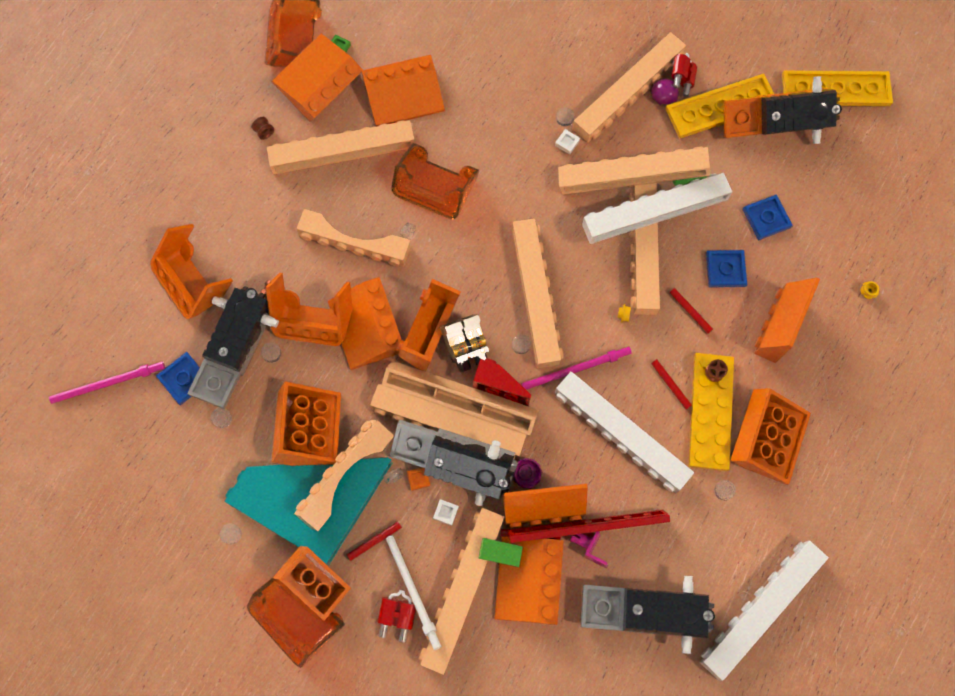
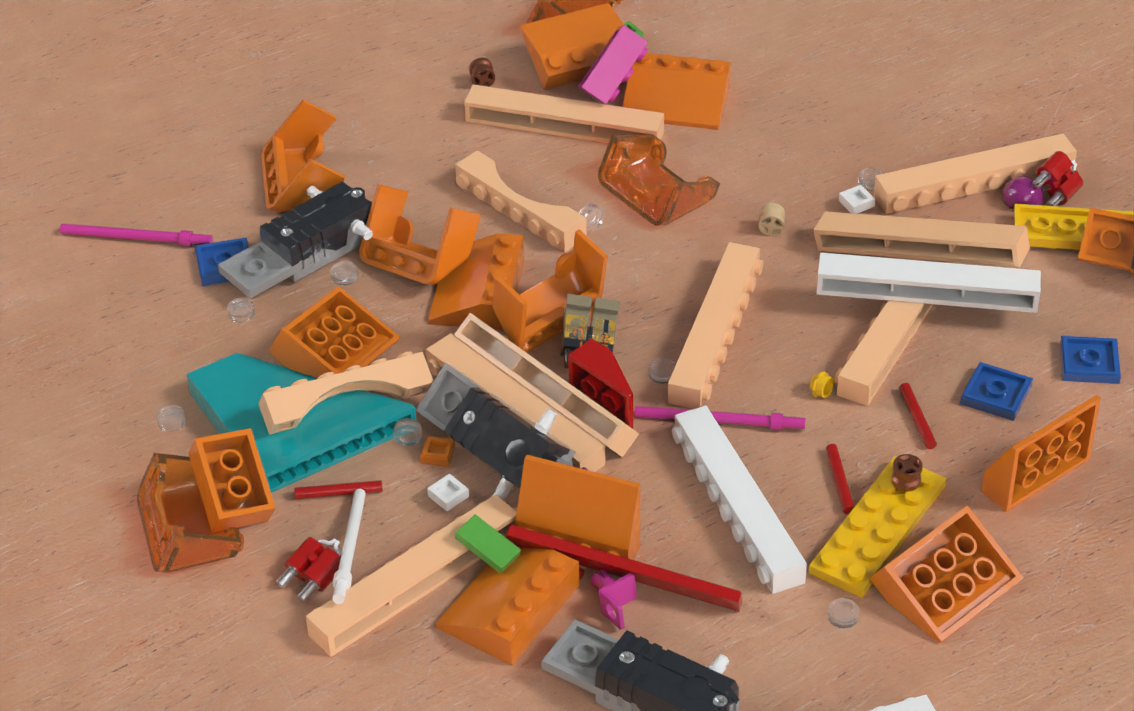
camera: 30 degrees right, 30 degrees down
none -> dark pink brick [577,25,648,104]
none -> tan wheel [758,203,785,236]

